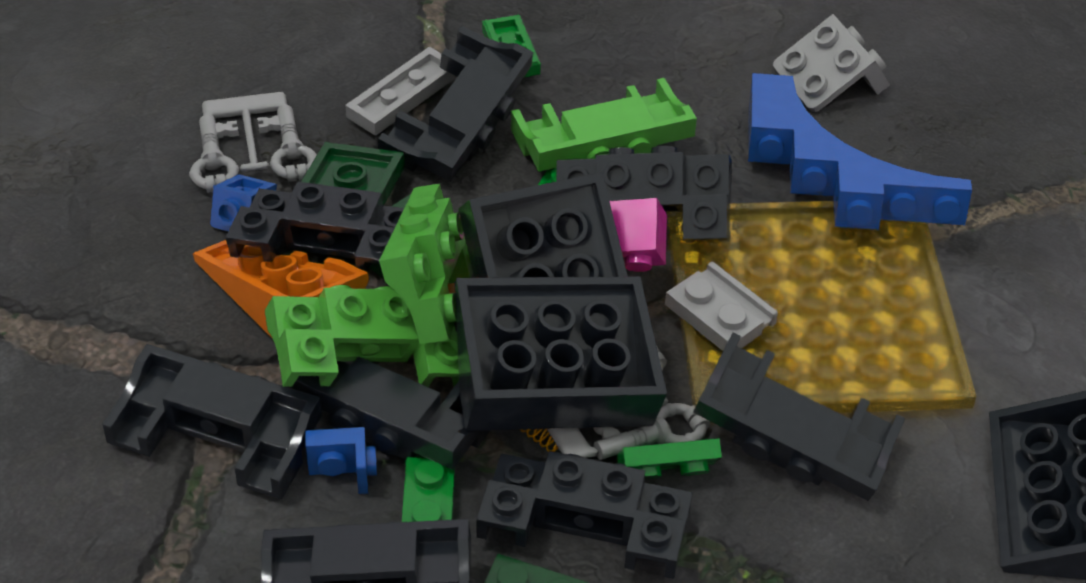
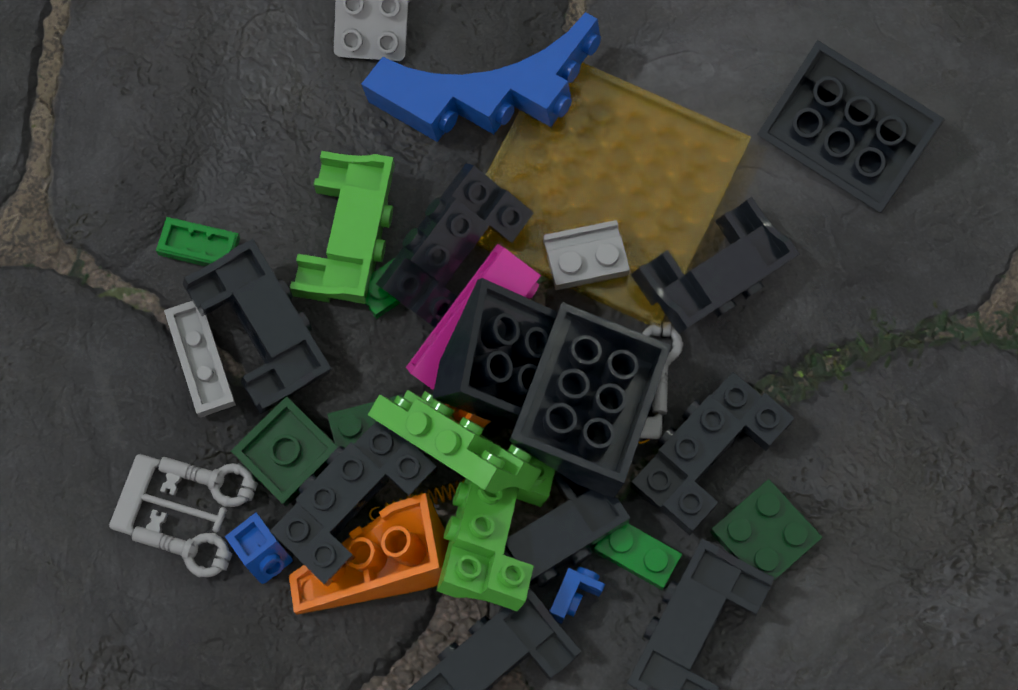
camera: 60 degrees left, 25 degrees up
green plate [617,438,722,480] -> none

